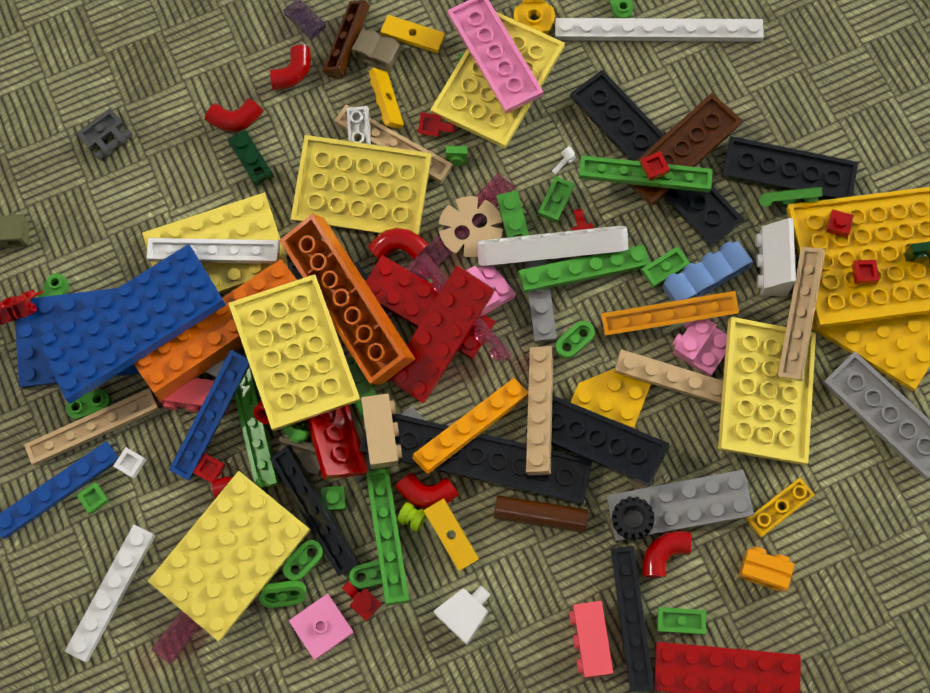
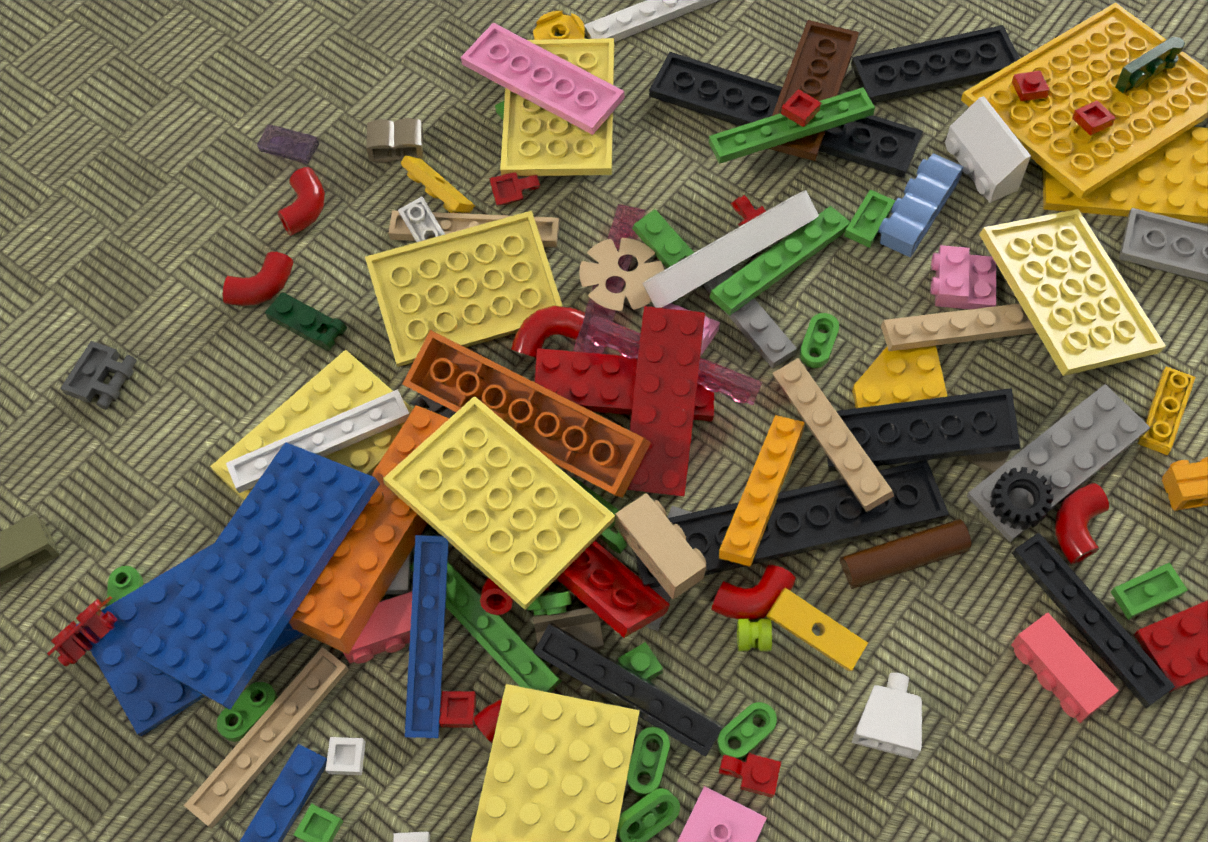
camera: 30 degrees left, 10 degrees down
reddish brown brick [323,0,370,80] -> none
bright green plate [366,468,409,606] -> none
yellow tile [380,15,446,54] -> none
bright green plate [446,146,468,166] -> none
bright green plate [538,176,575,223] -> none
white hand [552,147,575,174] -> none
light orange plate [601,290,739,335] -> none
bright green plate [759,187,823,207] -> none
tan plate [778,247,826,381] -> none

